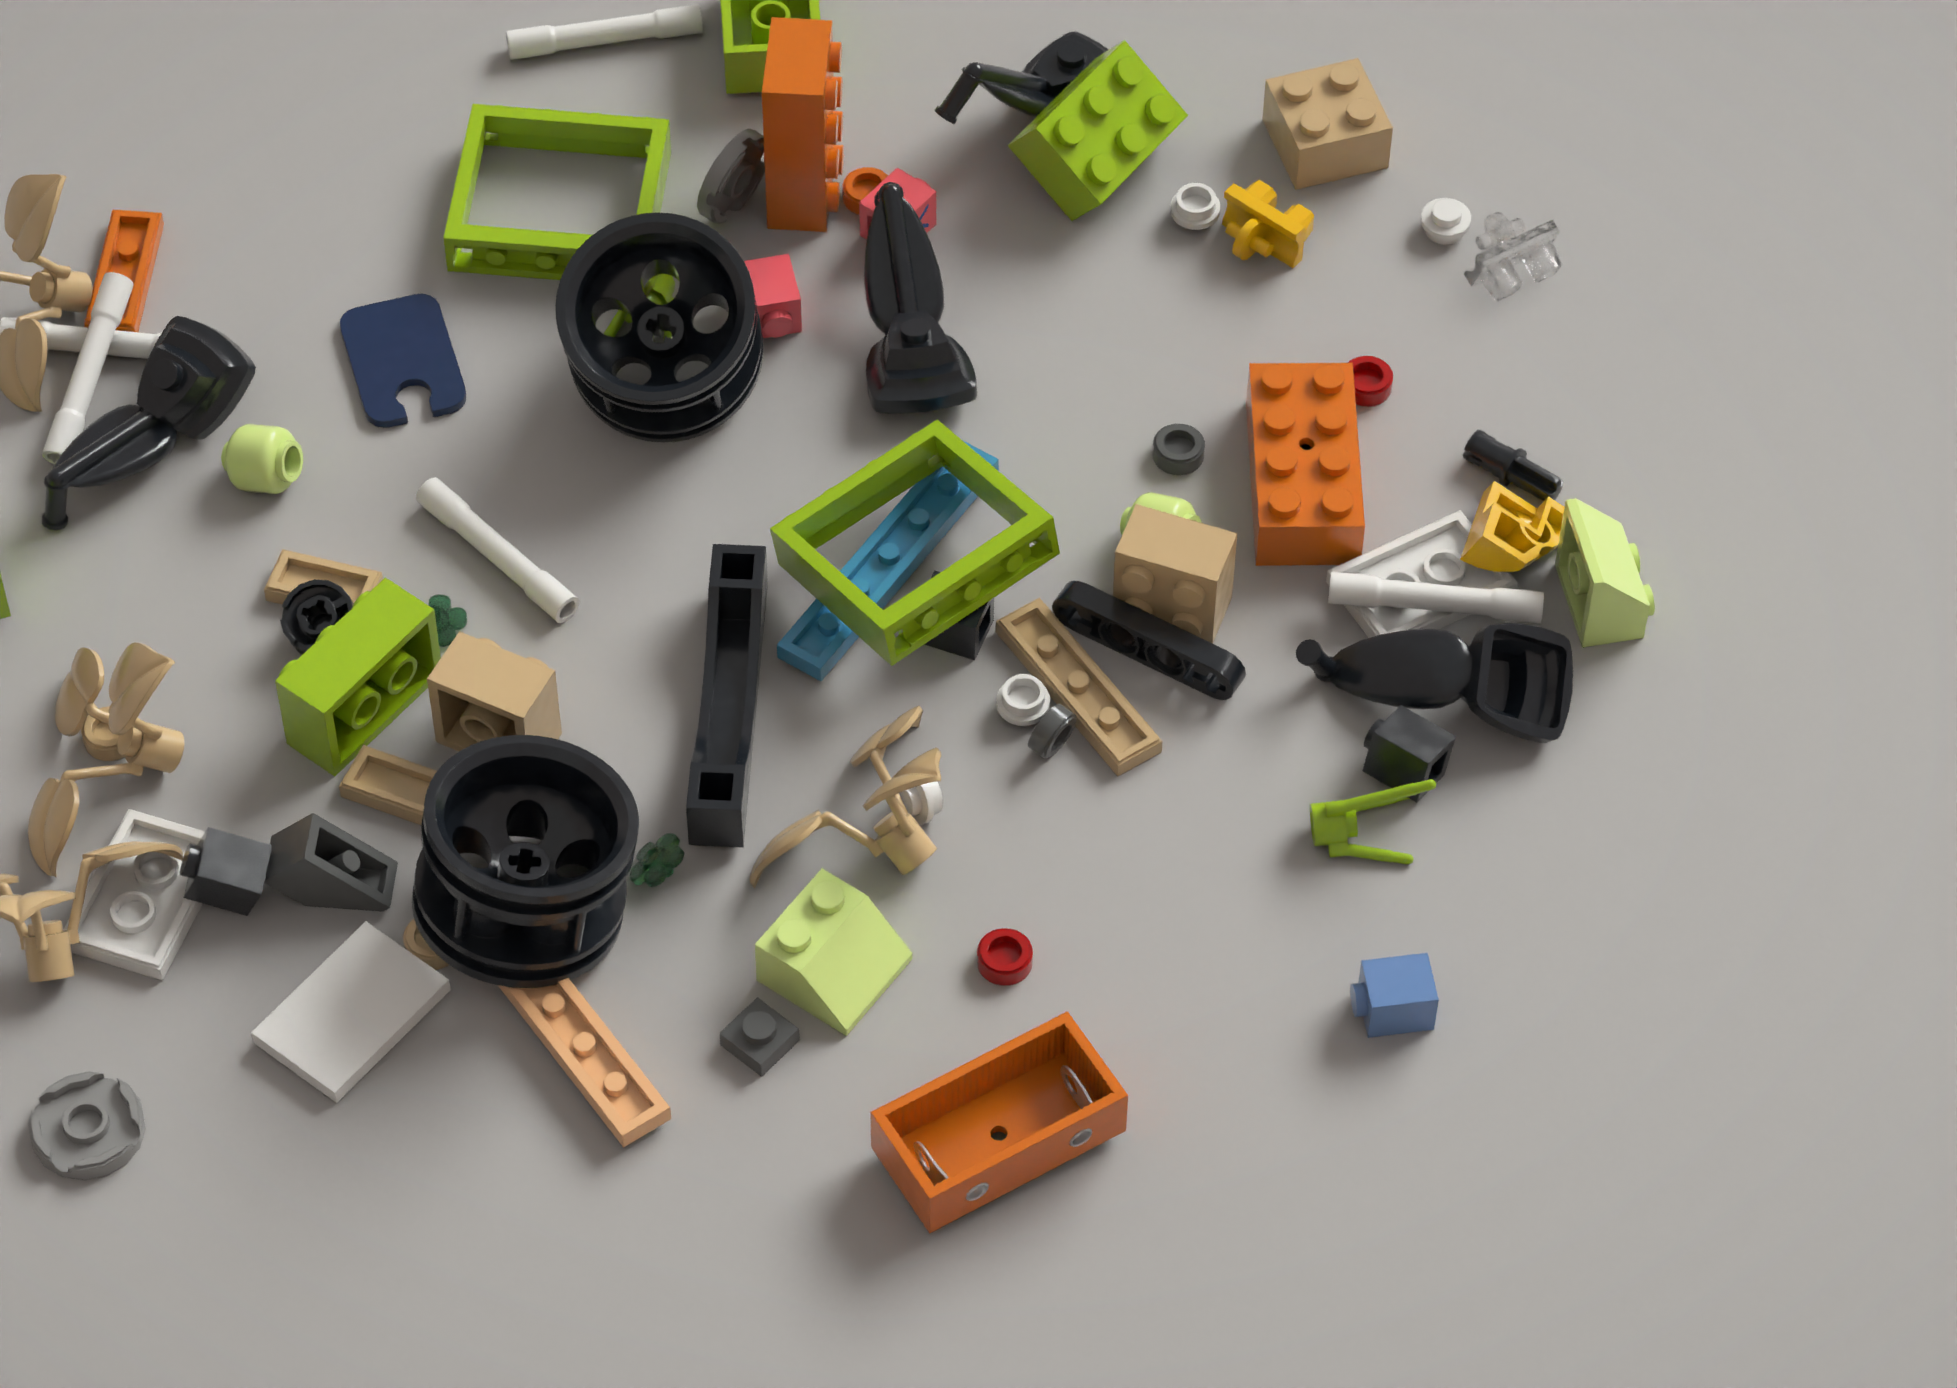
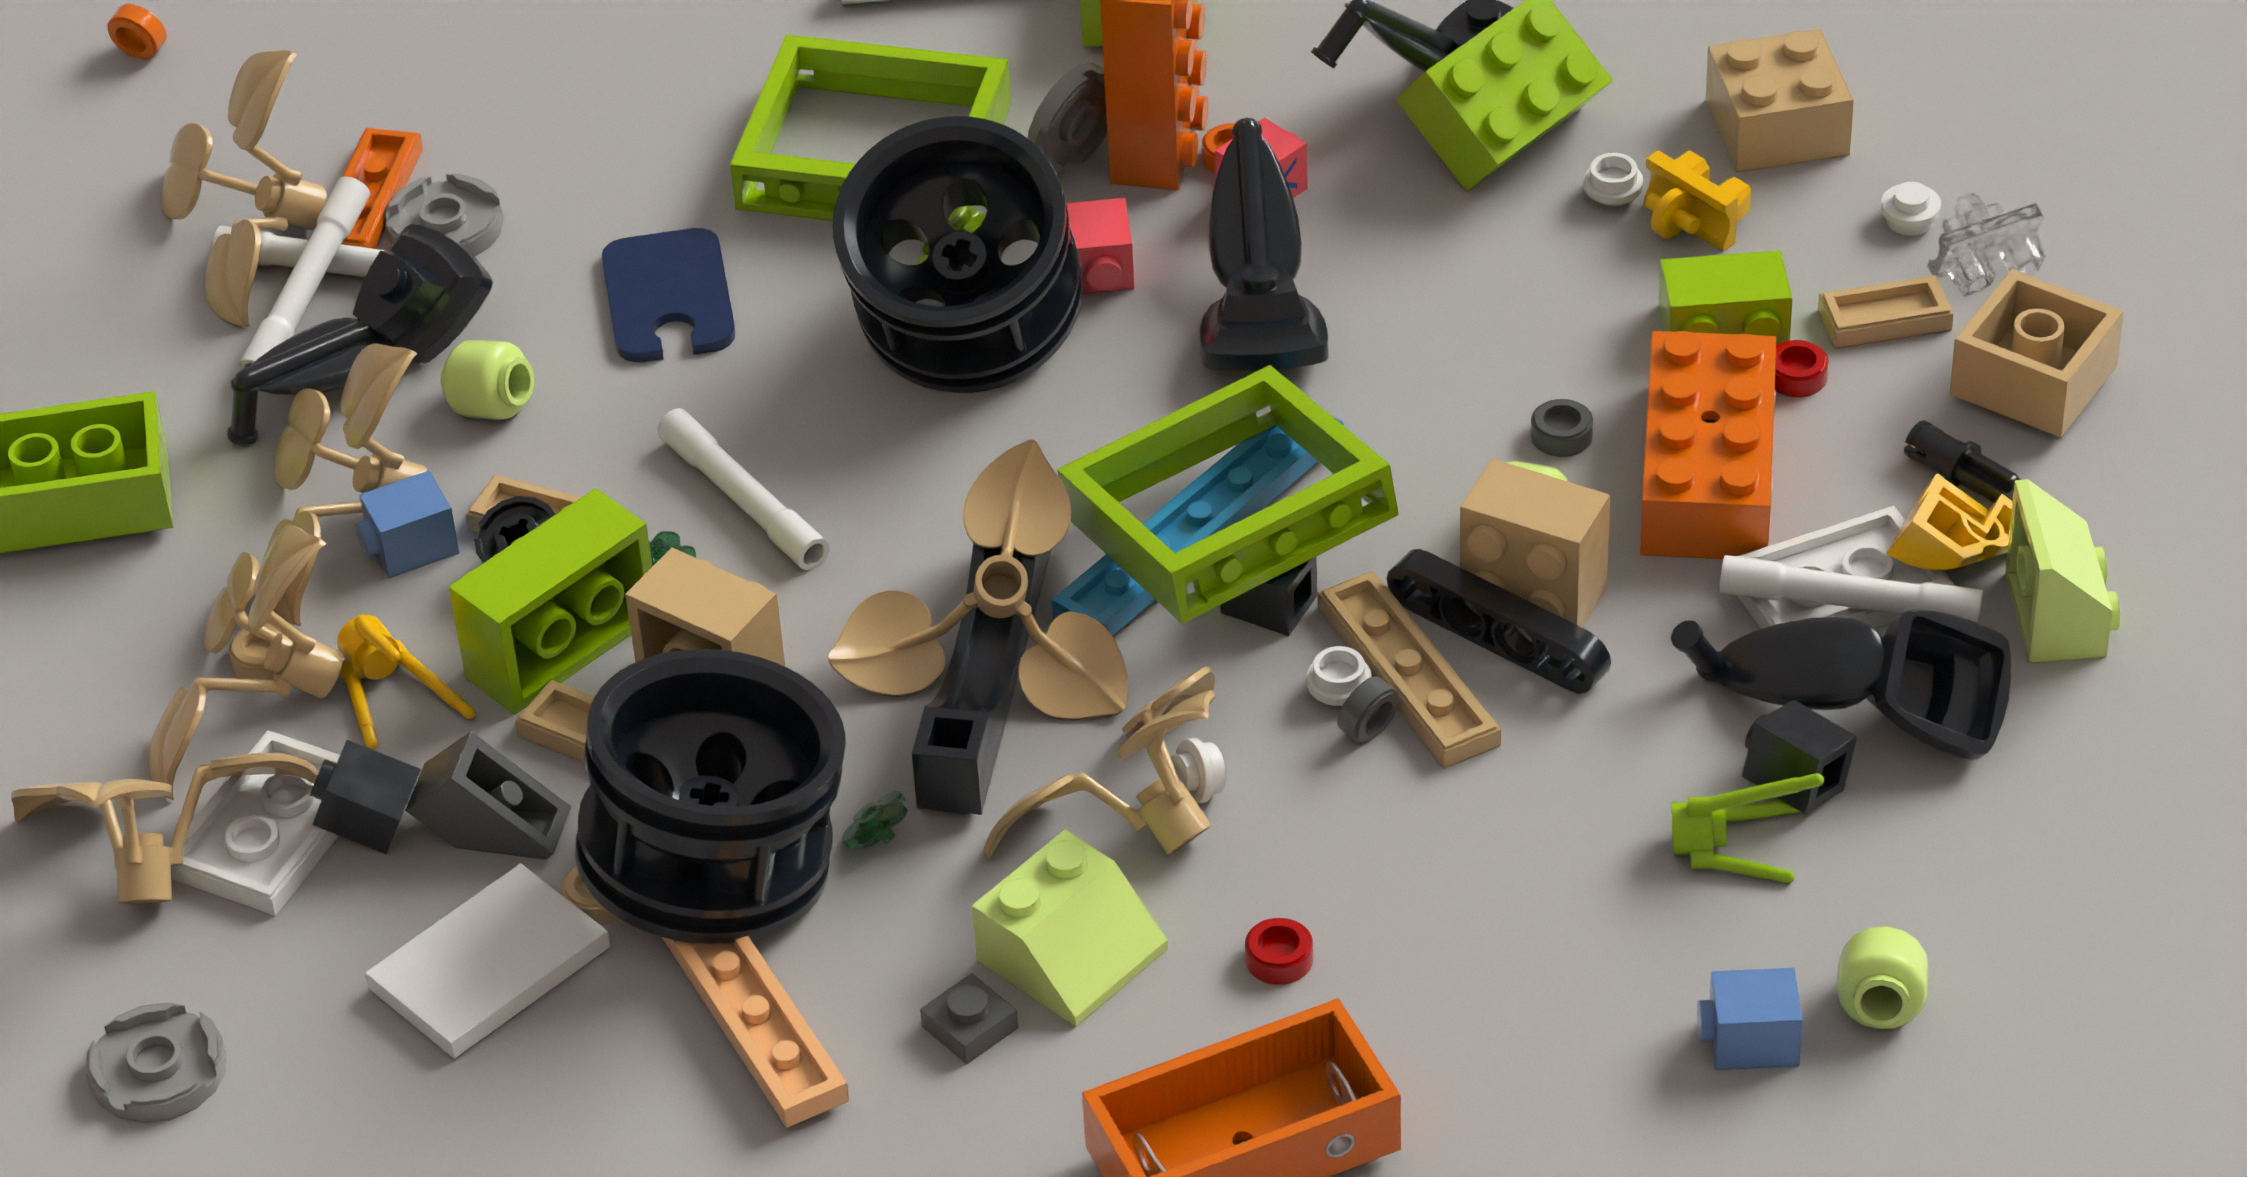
camera: 10 degrees right, 10 degrees down
none -> tan plant [262,344,428,626]
none -> yellow plant [337,614,475,749]
none -> medium blue brick [355,470,459,578]
none -> light grey tile [385,174,503,257]
none -> tan plant [828,440,1129,720]
none -> lime brick [1658,250,1793,345]
none -> tan tile [1818,275,1954,349]
none -> yellowish green head [1837,926,1929,1030]
none -> tan brick [1950,269,2124,438]

